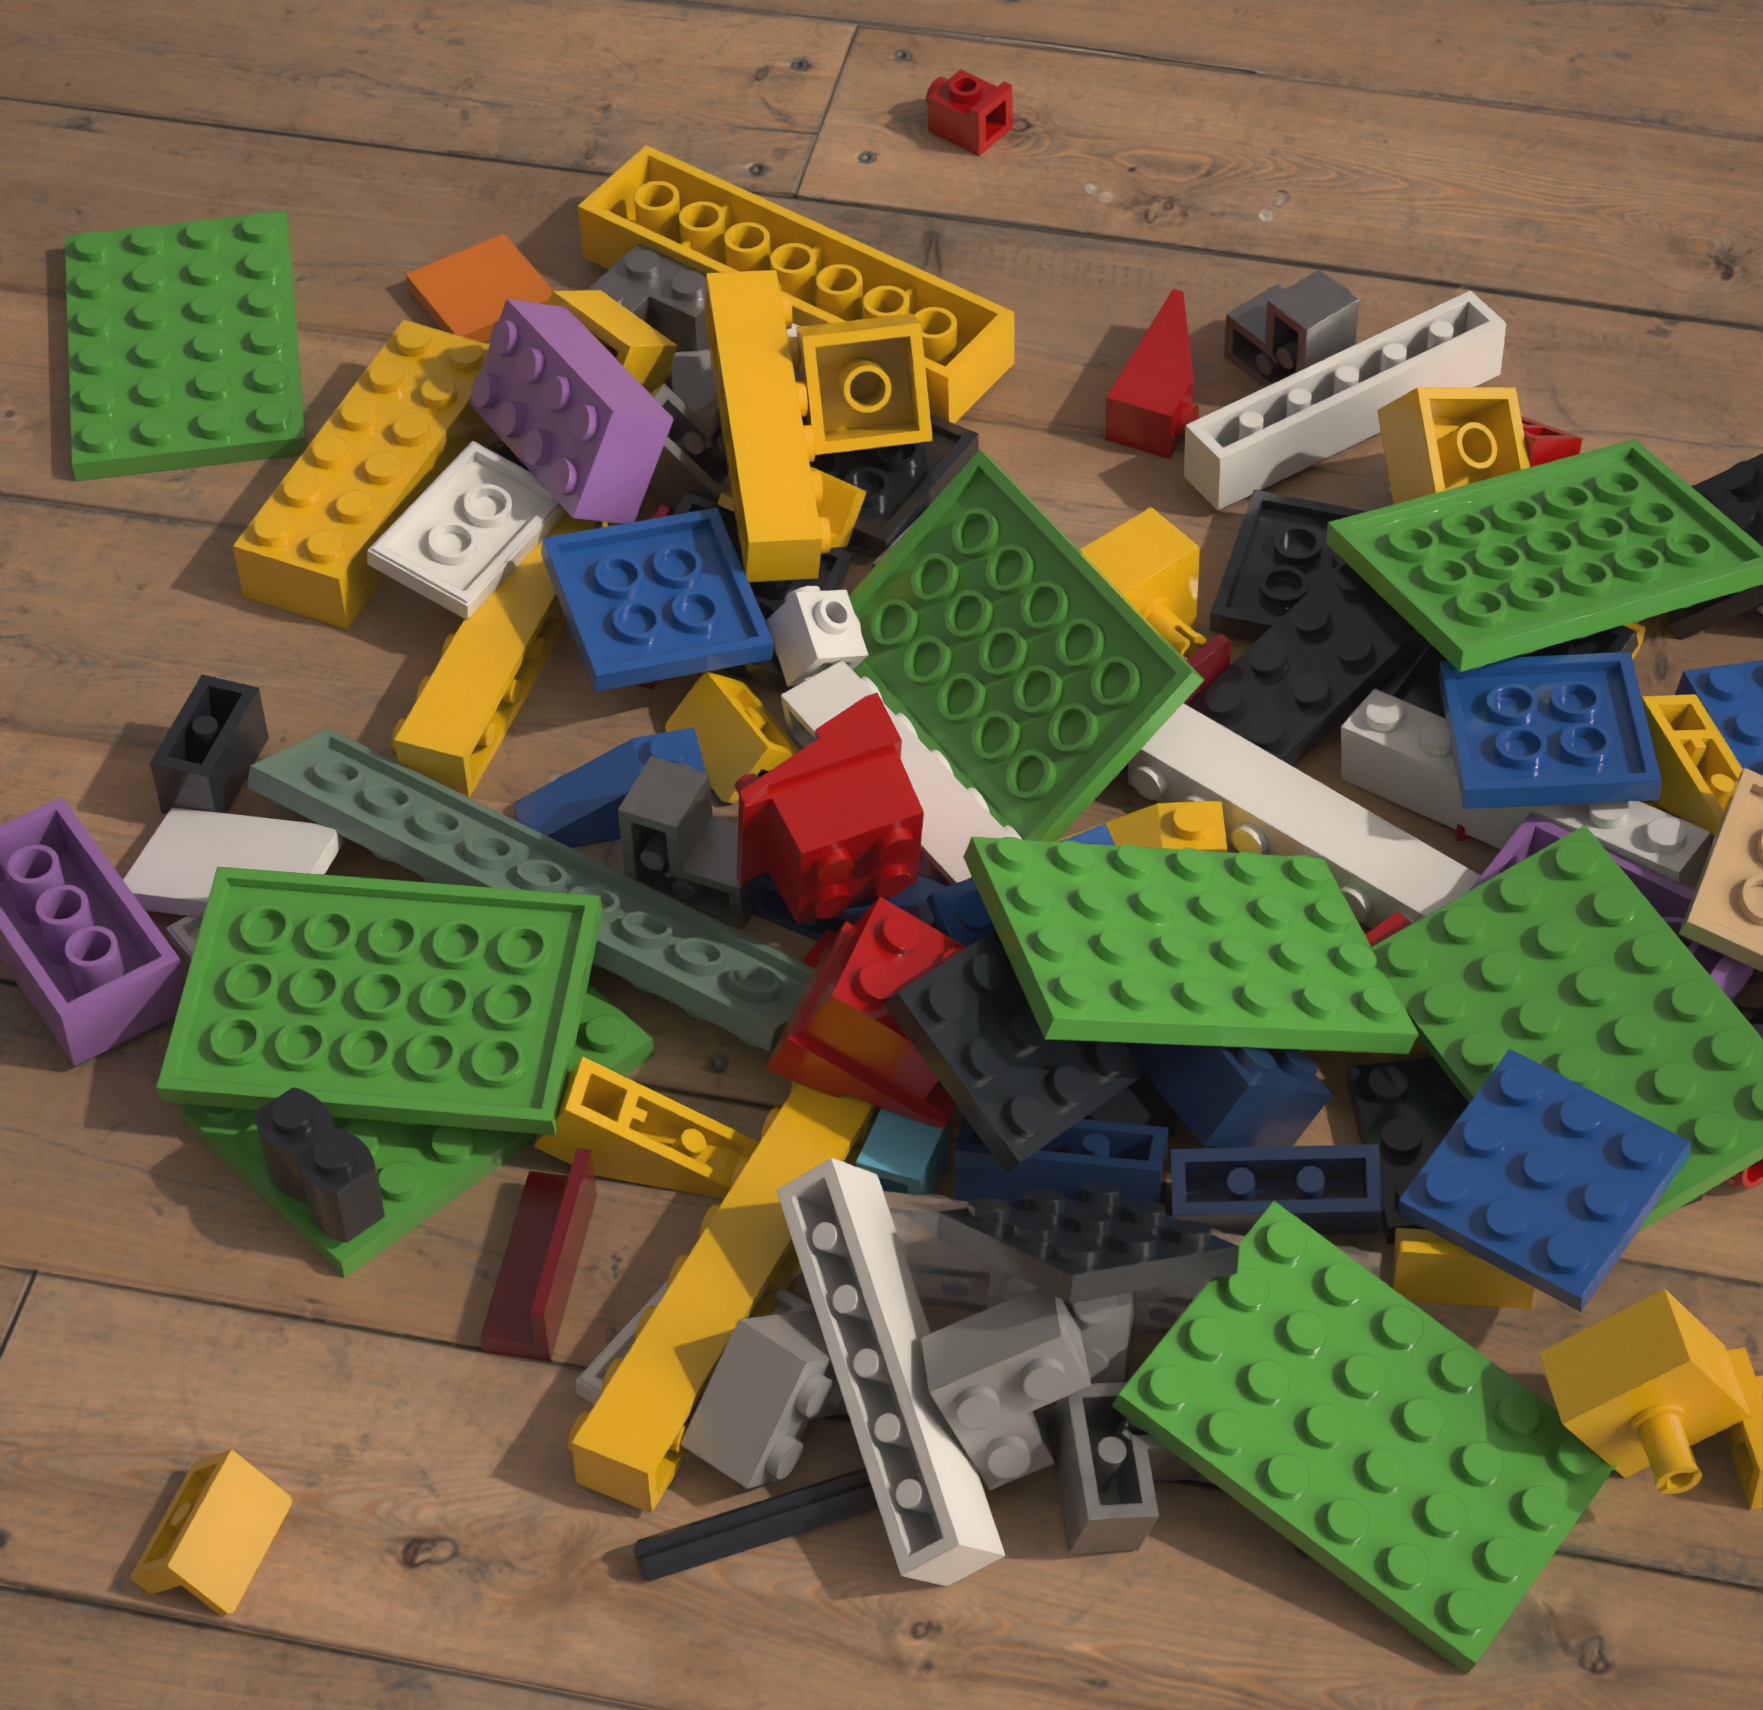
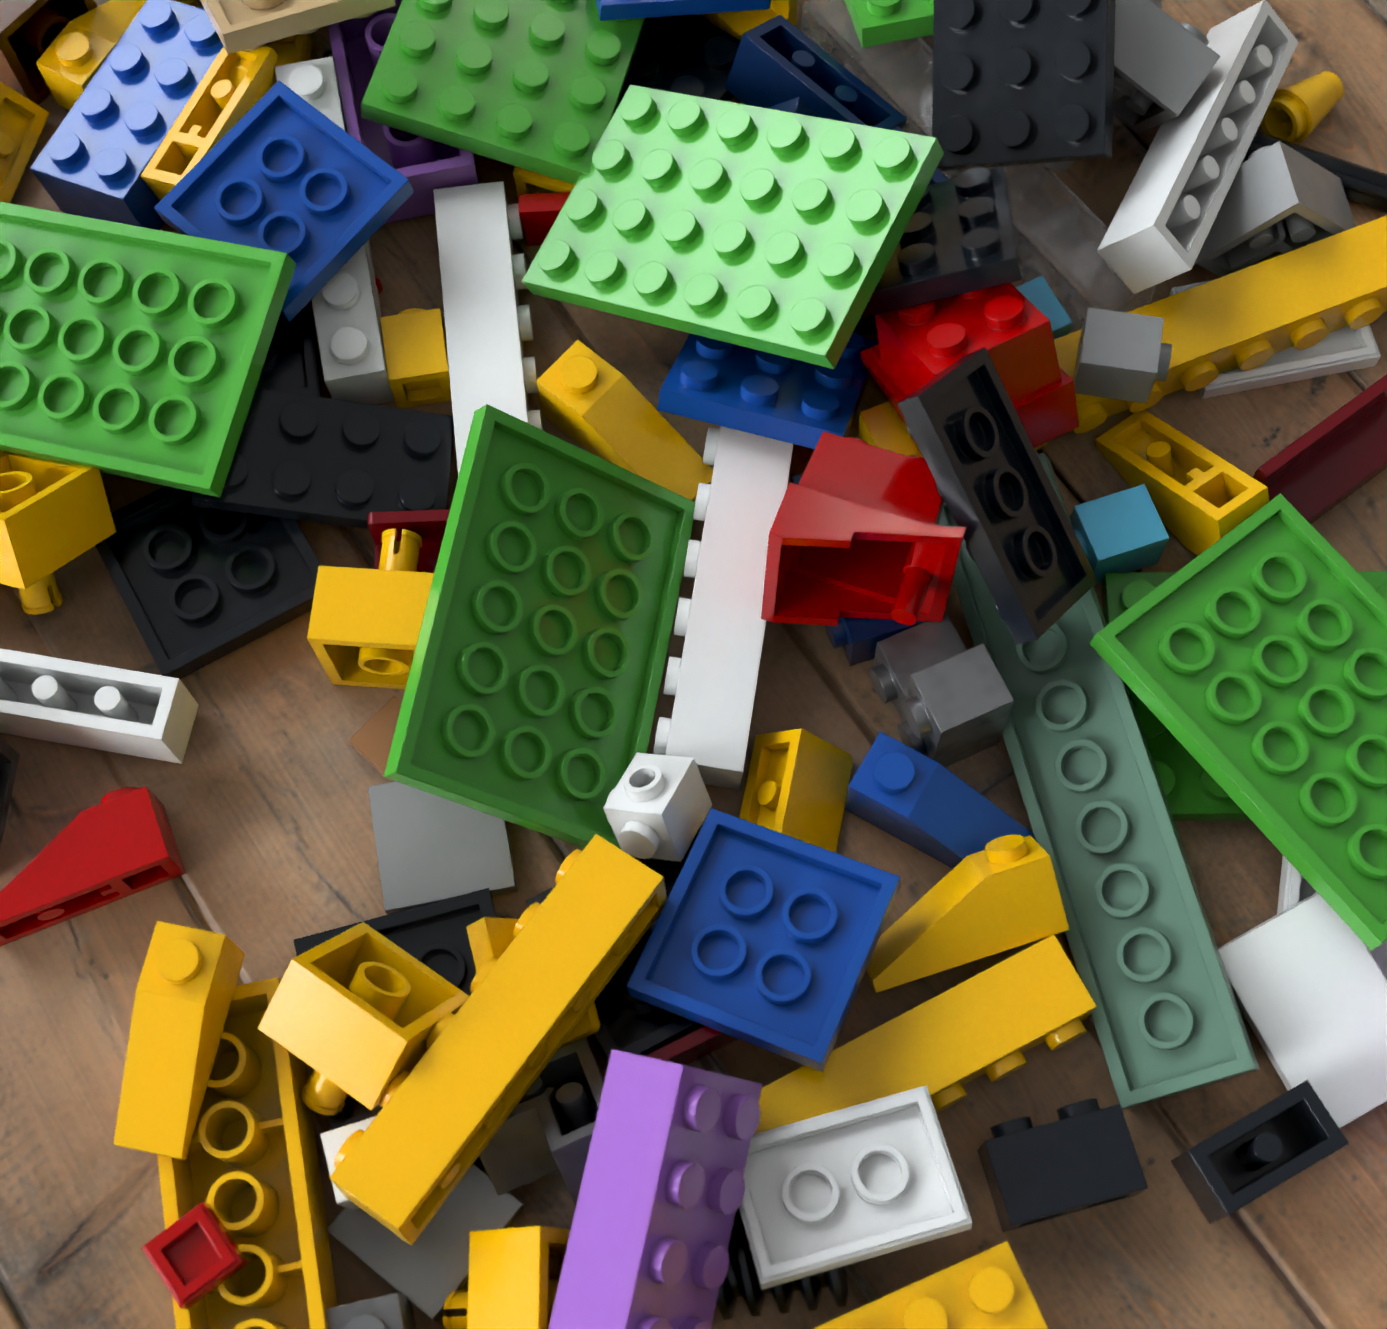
camera: 135 degrees left, 20 degrees up
none -> yellow slope [113,921,245,1160]
none -> red tile [141,1201,248,1310]
none -> yellow brick [380,308,452,409]
none -> yellow slope [864,835,1069,993]
none -> black plate [897,347,1098,645]
none -> black brick [978,1098,1148,1232]
none -> medium azure brick [1070,484,1169,583]
none -> light grey brick [1074,307,1172,404]
none -> yellow cone [1261,71,1344,143]

